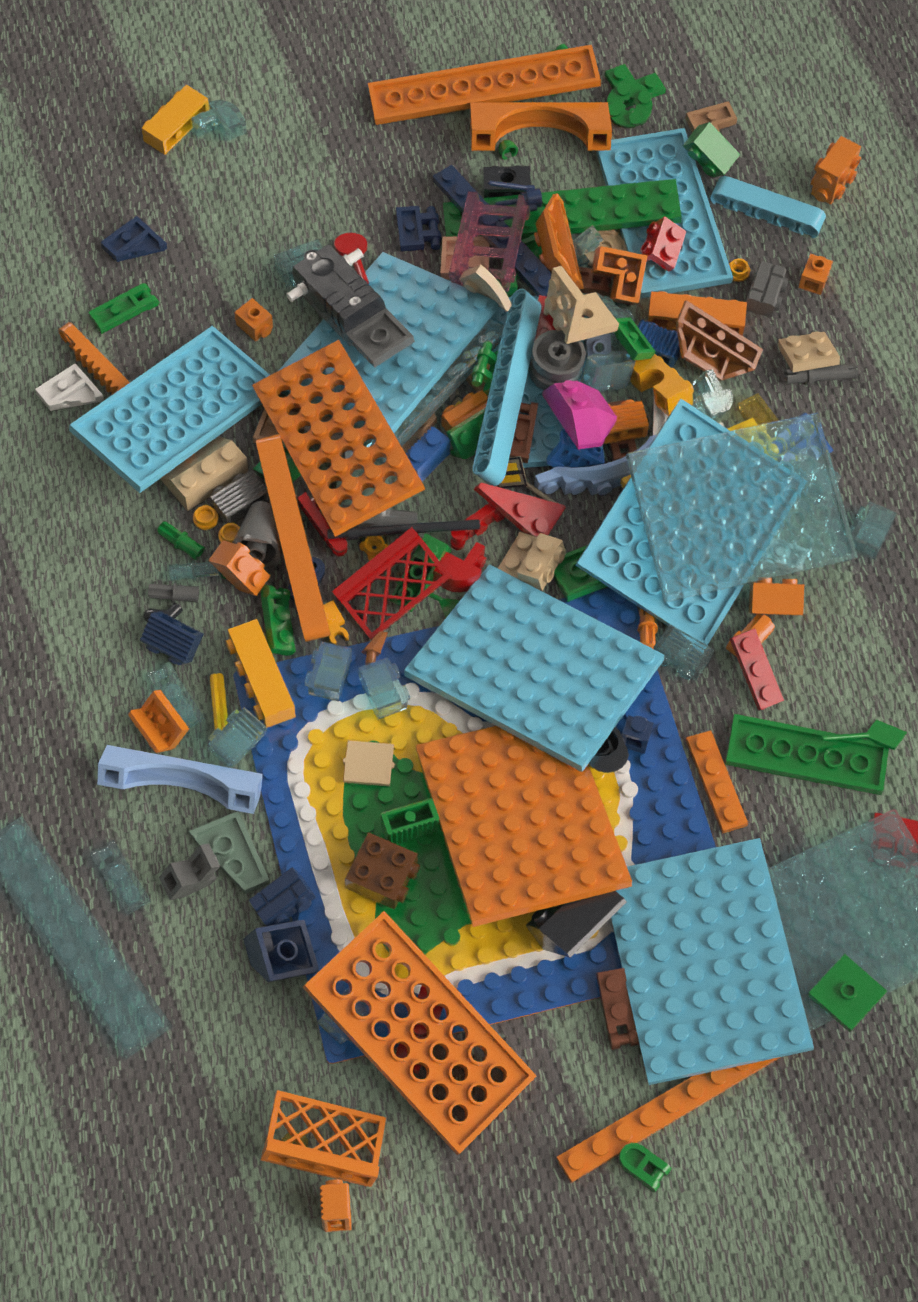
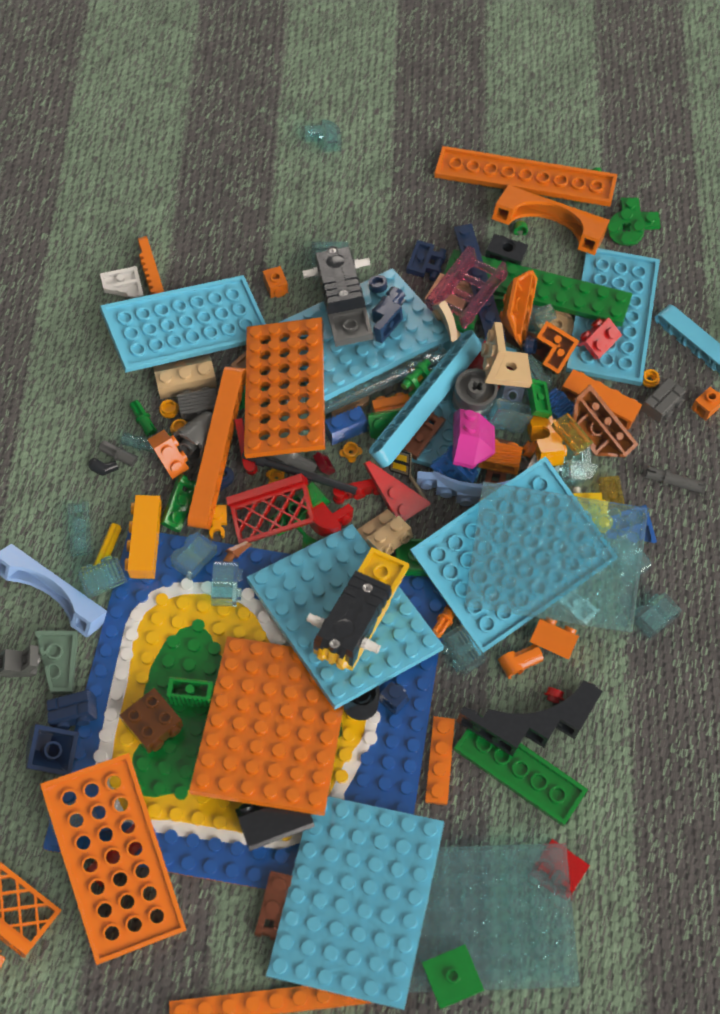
camera: 25 degrees right, 0 degrees up
green plate [88,283,159,334] -> none
dark blue wing [101,216,167,262] -> none
orange bracket [128,690,189,753] -> none
dark blue brick [140,611,204,665] -> none
light orange brick [142,85,209,155] -> none
red piece [334,233,369,284] -> none
tan piece [343,740,395,786] -> none
dark blue plant [488,180,542,222] -> none
brick [682,122,740,178] -> none
medium nougat plate [685,101,737,133] -> none
plate [729,628,784,710] -> none
tan plate [778,332,840,372] -> none
green piece [821,720,907,750] -> none
none -> black piece [306,547,409,671]
none -> dark red tile [313,452,336,475]
none -> light orange plate [339,441,363,463]
none -> dark blue tile [368,275,388,293]
none -> dark blue plate [372,287,406,343]
none -> black arch [456,680,603,756]
none -> dark blue plate [522,336,537,355]
none -> orange plate [522,440,536,458]
none -> red plate [544,687,564,704]
none -> clear yellow plate [551,413,593,456]

